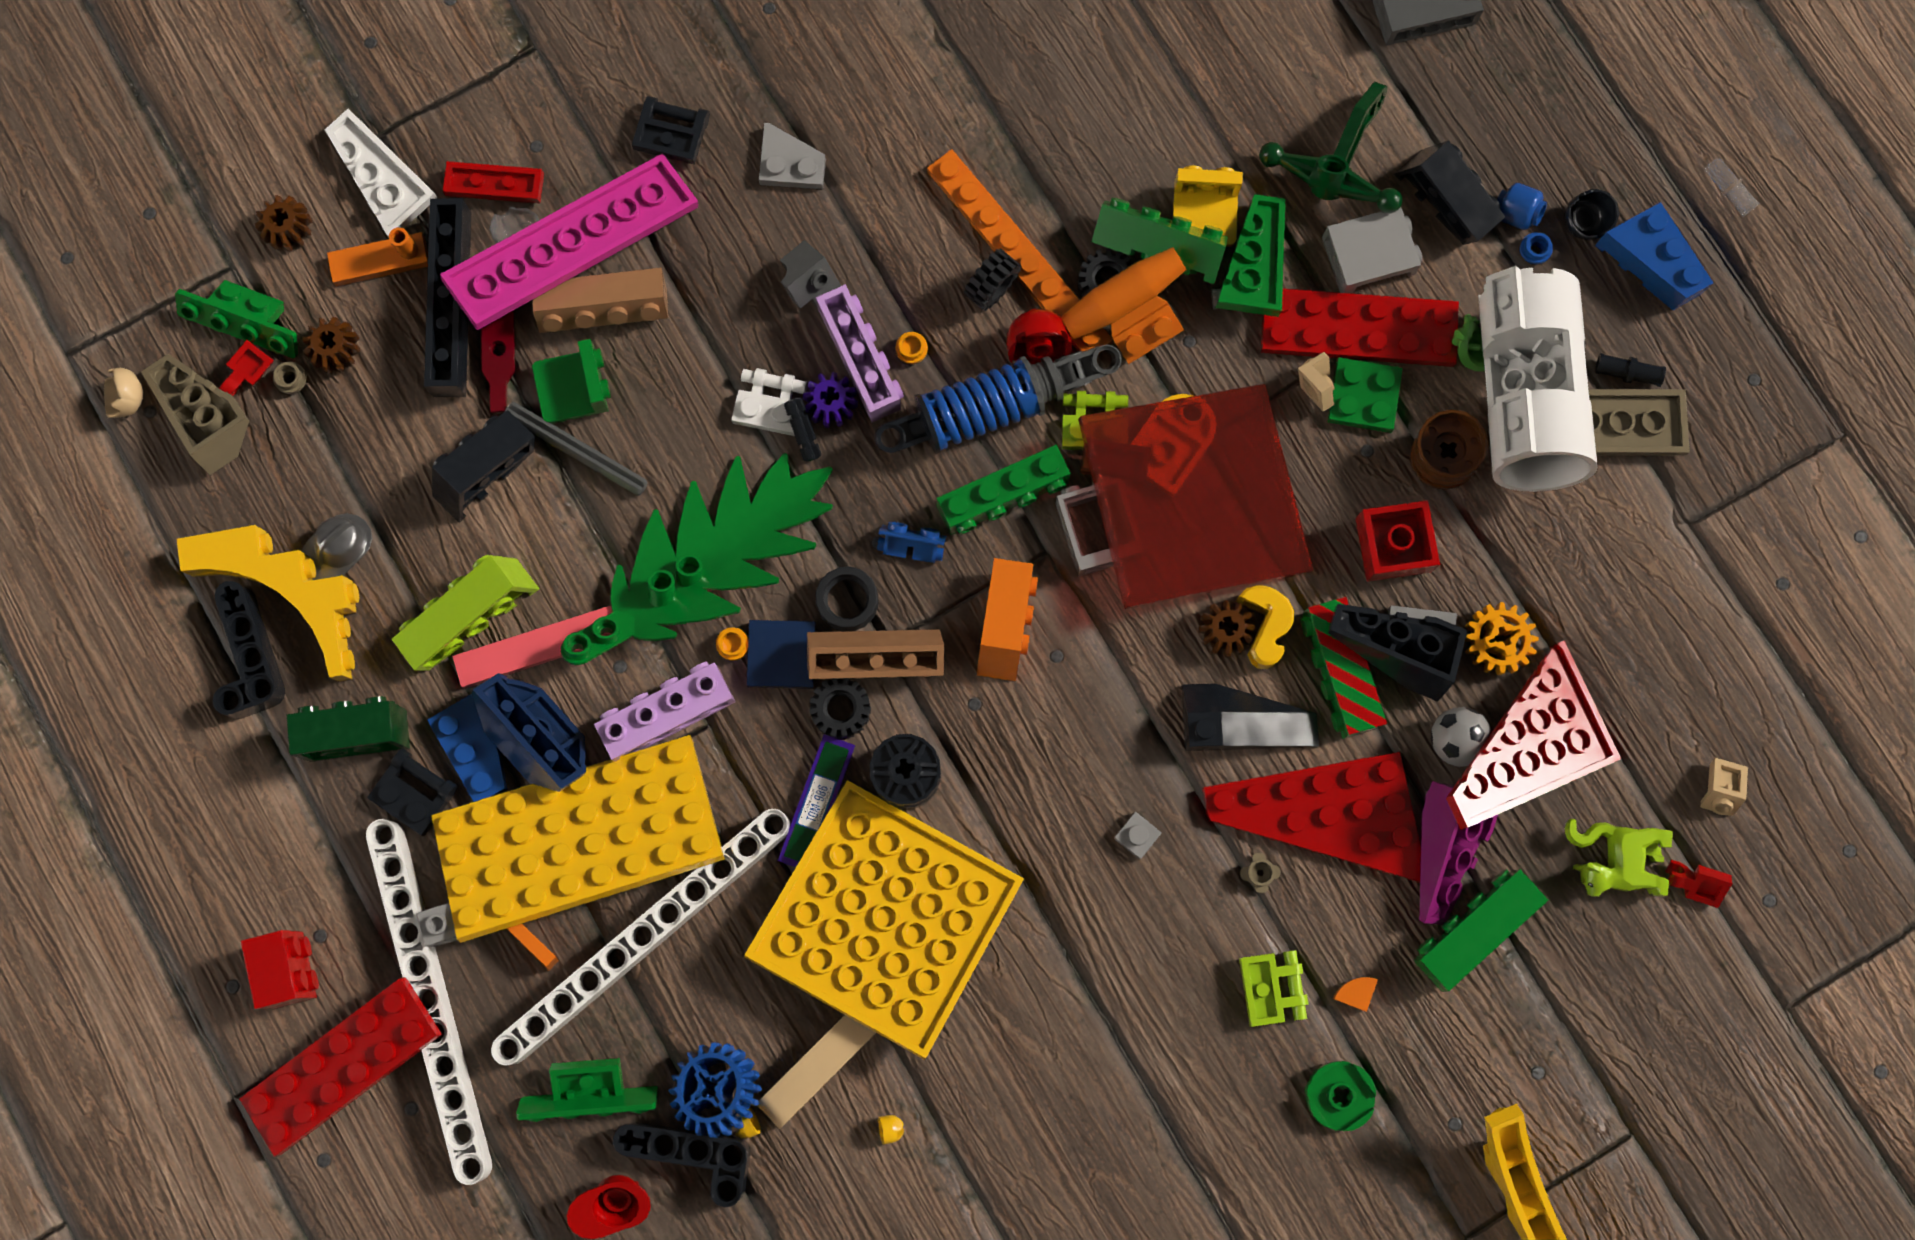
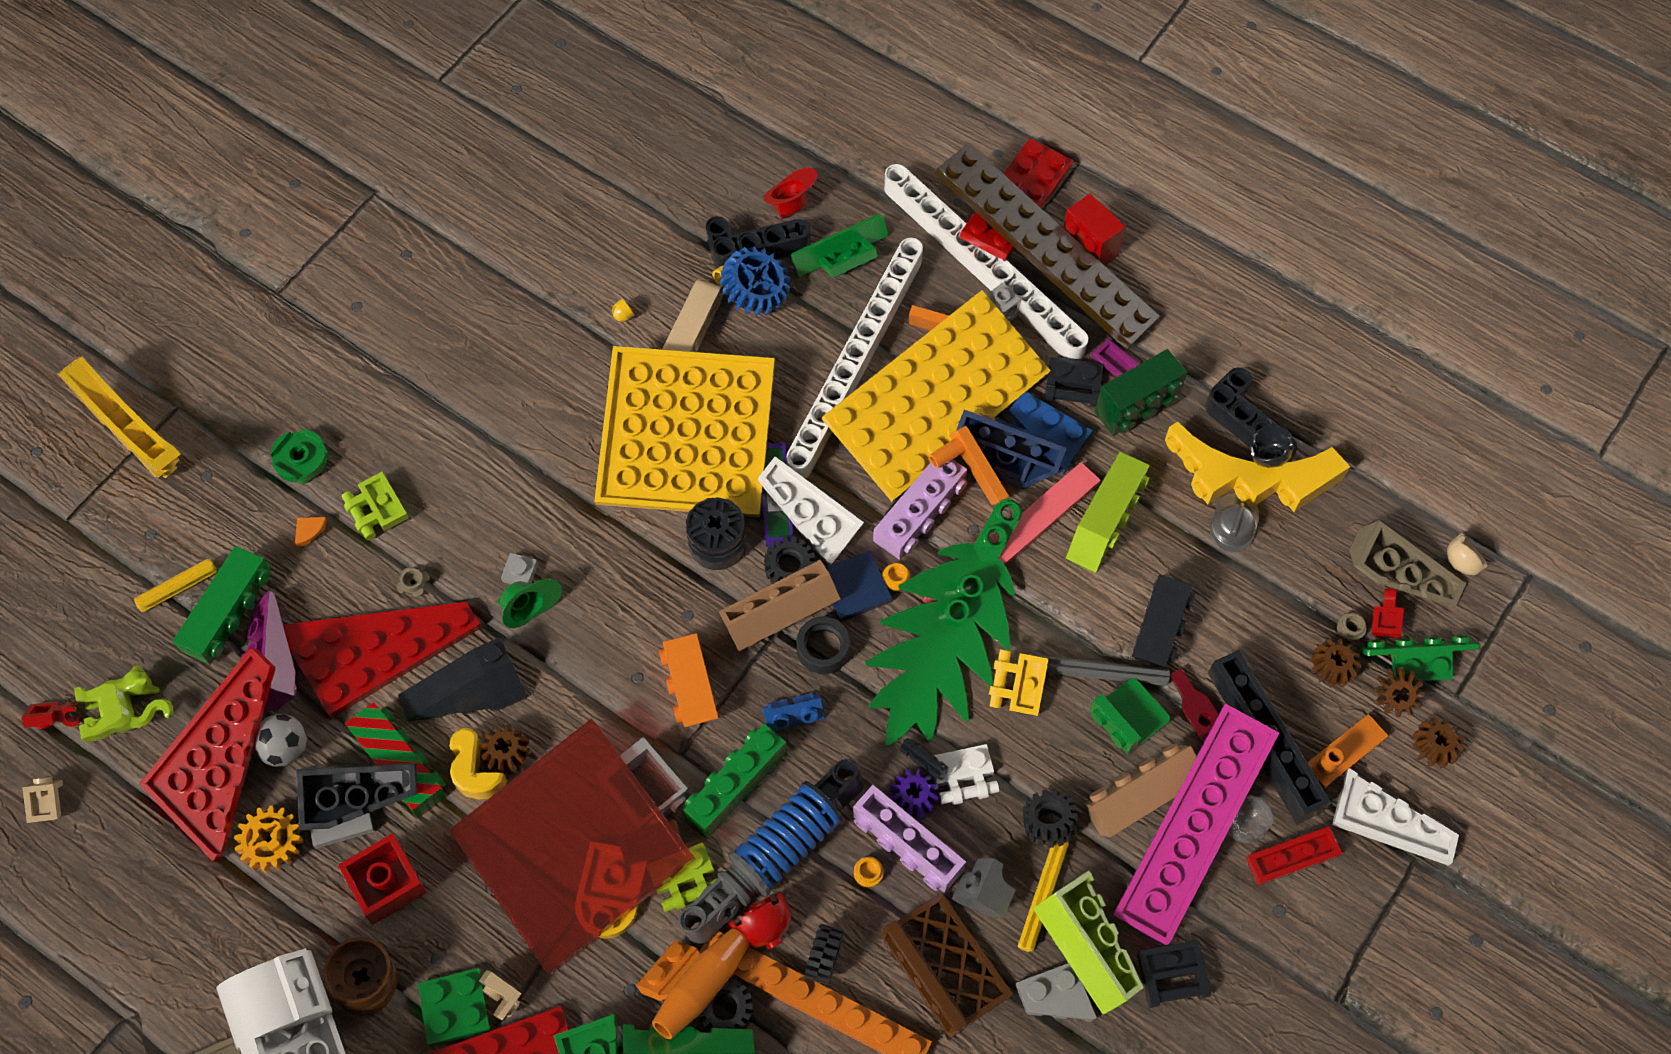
camera: 155 degrees right, 15 degrees down
none -> yellow axle [134,559,217,612]
none -> green piece [497,579,562,629]
none -> white wing [758,457,864,566]
none -> reddish brown fence [880,893,1013,1039]
none -> orange piece [929,426,1009,505]
none -> dark brown plate [935,143,1160,350]
none -> yellow plate [989,650,1048,716]
none -> yellow axle [1018,839,1069,952]
none -> black tyre [1023,789,1078,848]
none -> lime wedge [1033,870,1144,1015]
none -> magenta tile [1091,338,1139,377]
none -> black hair [1250,425,1293,468]
none -> reddish brown gear [1374,667,1426,717]

